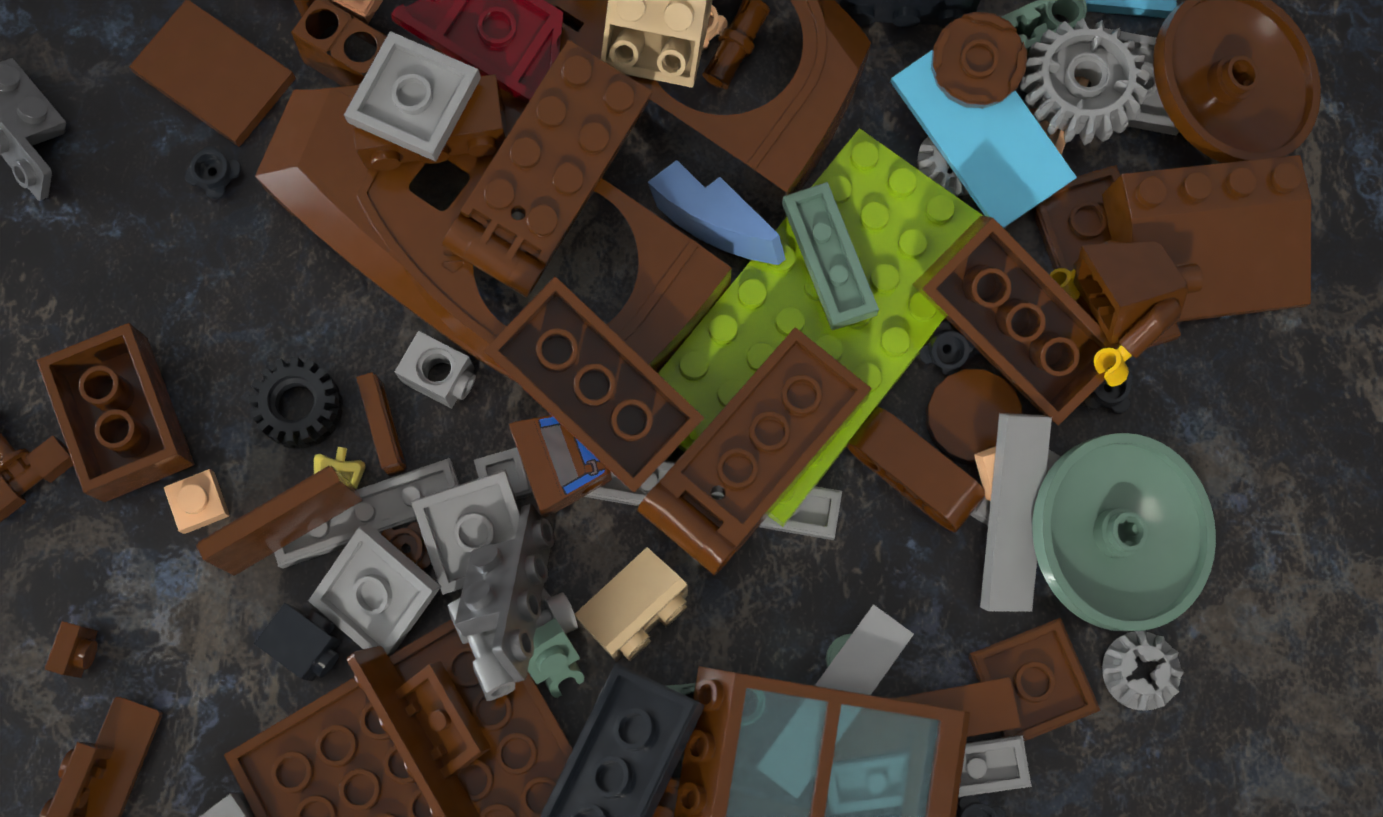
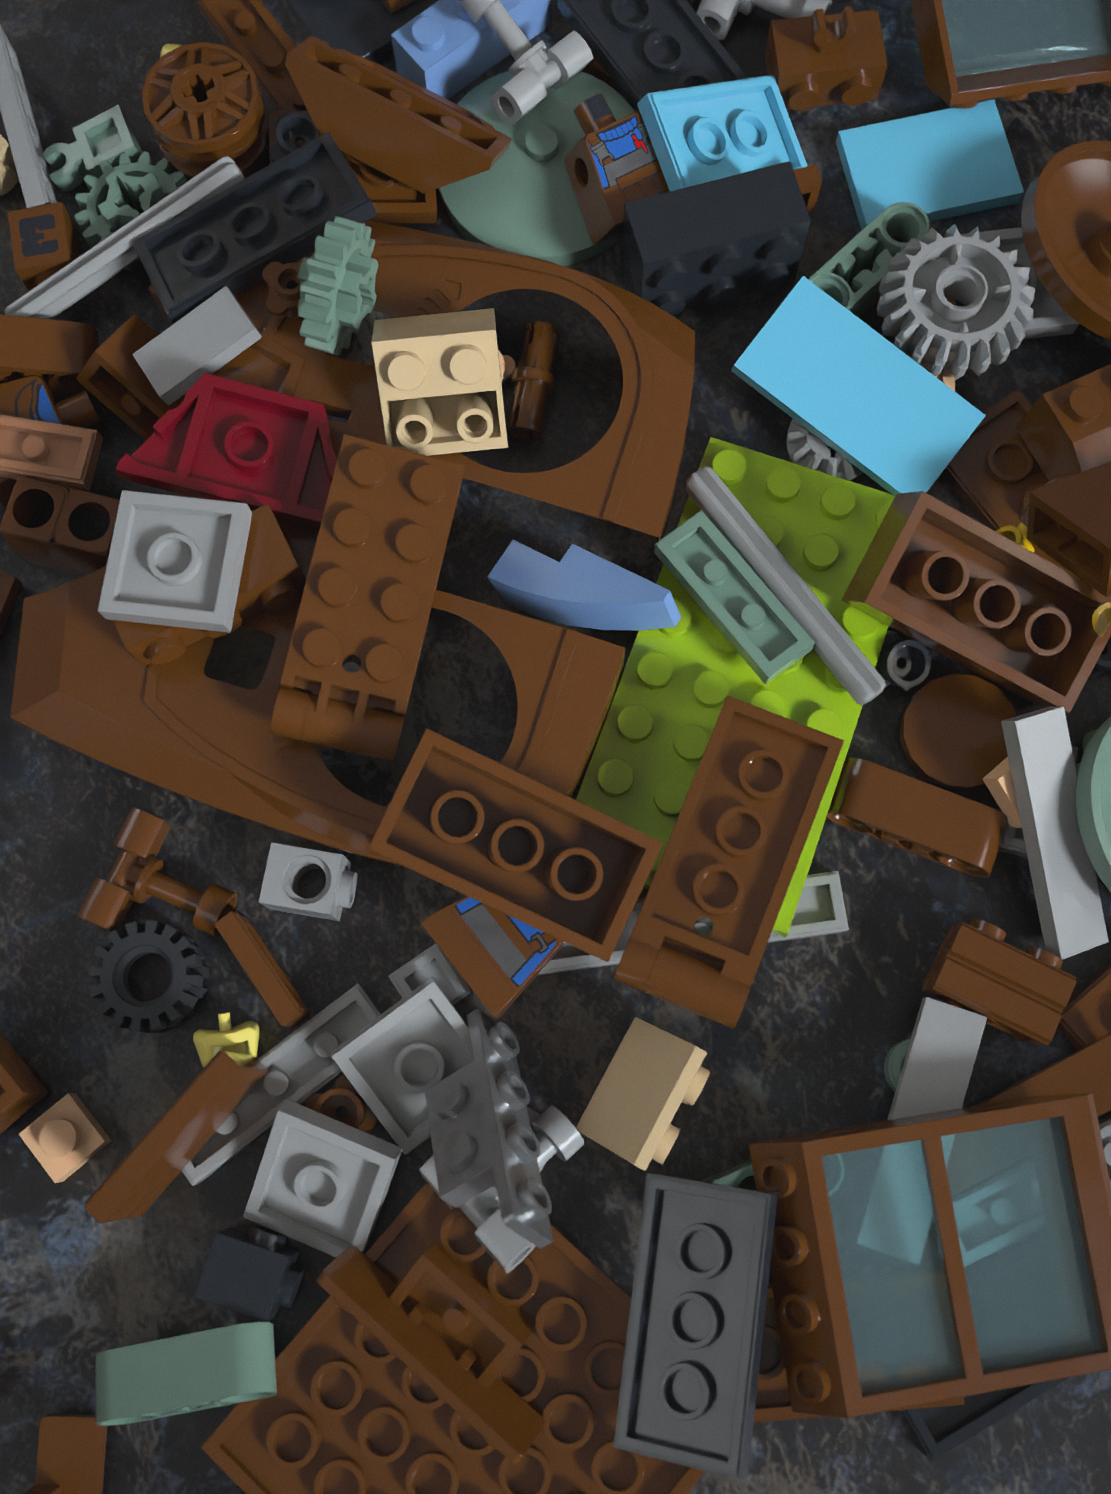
camera: 15 degrees left, 0 degrees up
sand green plate [528,618,584,698] -> none
reddish brown tile [931,12,1027,109] -> none
none -> reddish brown bar [76,807,238,937]
none -> sand green beam [96,1322,277,1426]
none -> light grey axle [685,466,886,705]
none -> reddish brown brick [921,919,1077,1047]

